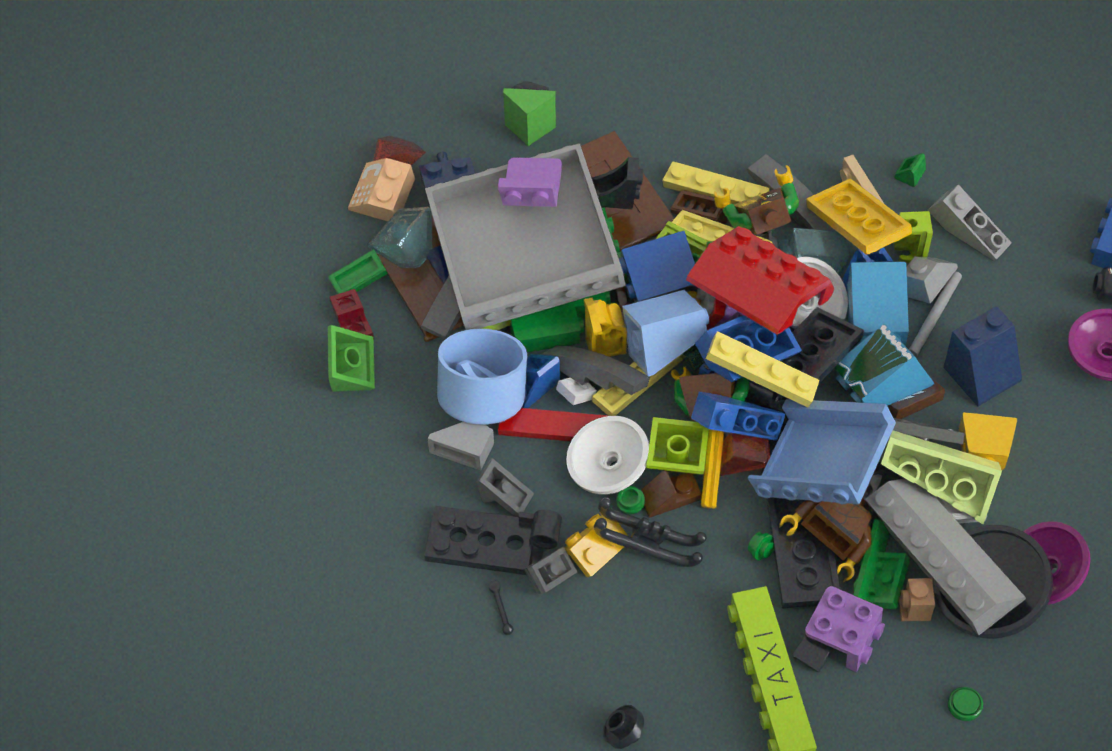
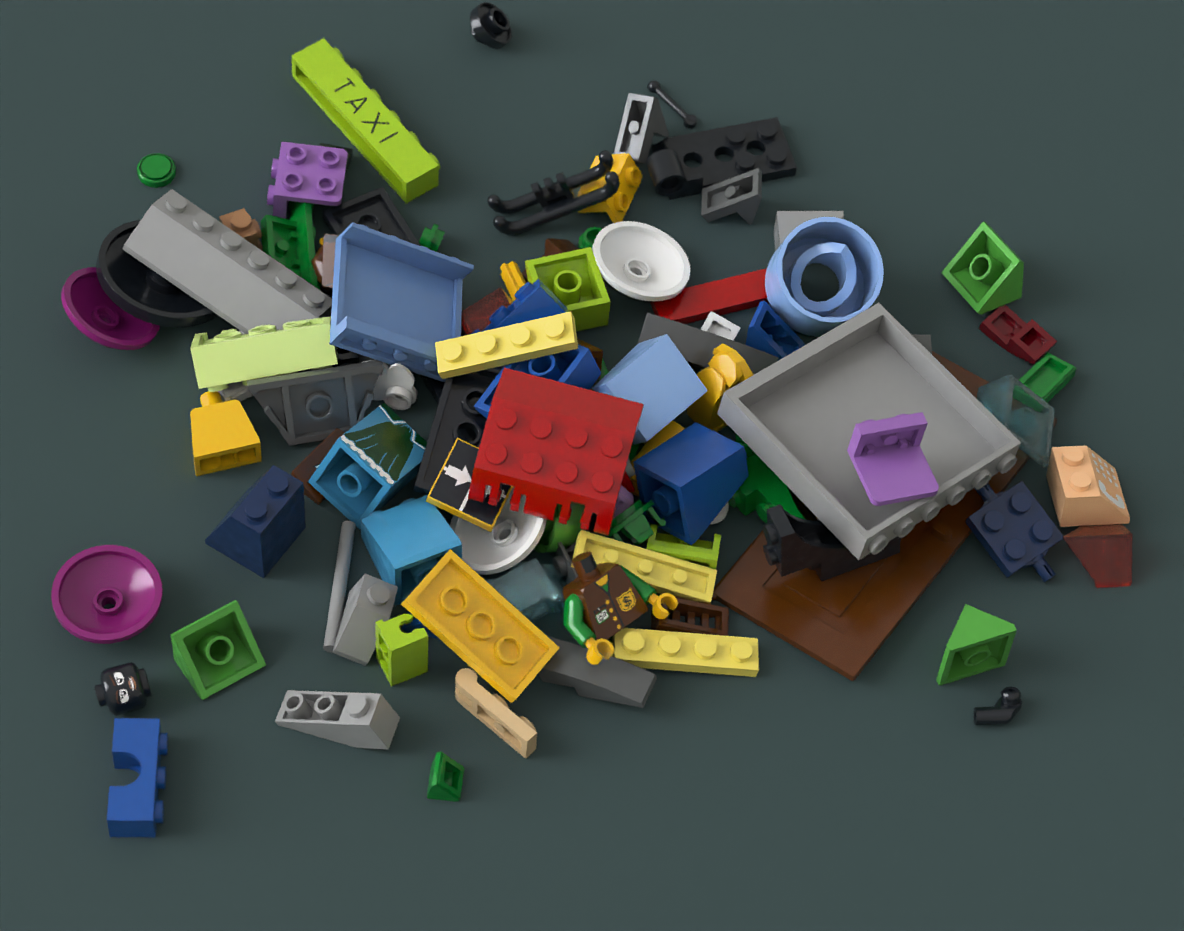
camera: 150 degrees right, 0 degrees up
none -> bright green slope [171,600,266,700]
none -> black tile [426,438,513,532]

